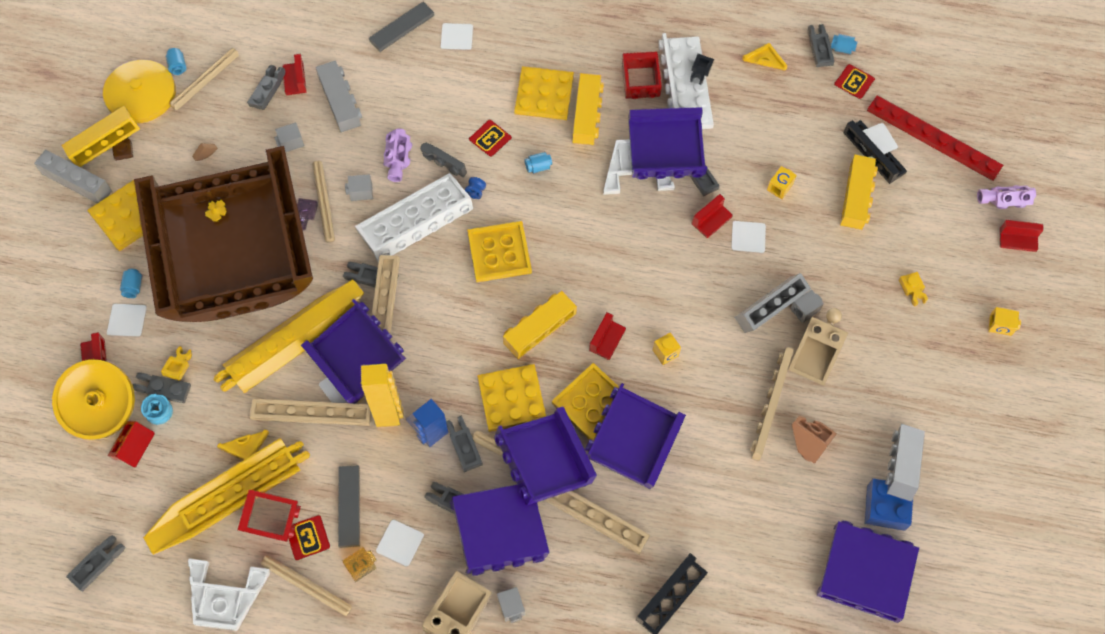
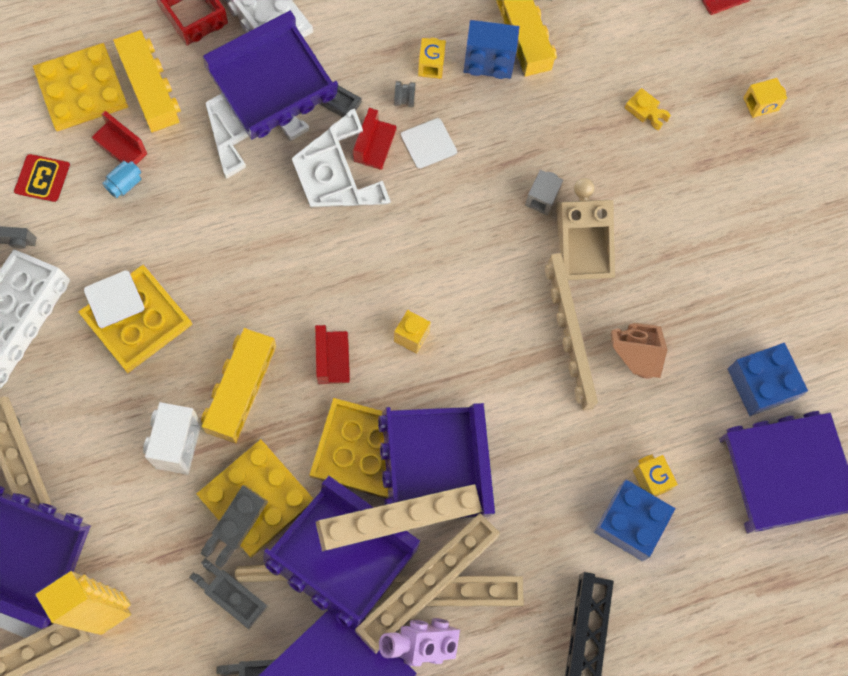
camera: 35 degrees left, 5 degrees up
blue wedge [406,399,448,447] -> none
blue wheel [465,177,486,199] -> none
light grey brick [734,273,811,333] -> none
light grey brick [885,424,925,501] -> none
none -> white sticker [84,271,144,328]
none -> red panel [92,111,147,165]
none -> white brick [143,402,202,475]
none -> dark grey hinge [201,485,268,568]
none -> white wing [292,109,391,207]
none -> tan plate [316,484,482,551]
none -> tan plate [355,513,500,654]
none -> lavender brick [379,618,460,666]
none -> dark grey wheel [394,81,416,107]
none -> blue brick [463,20,519,79]
none -> blue brick [594,480,676,562]
none -> yellow brick [633,454,678,497]

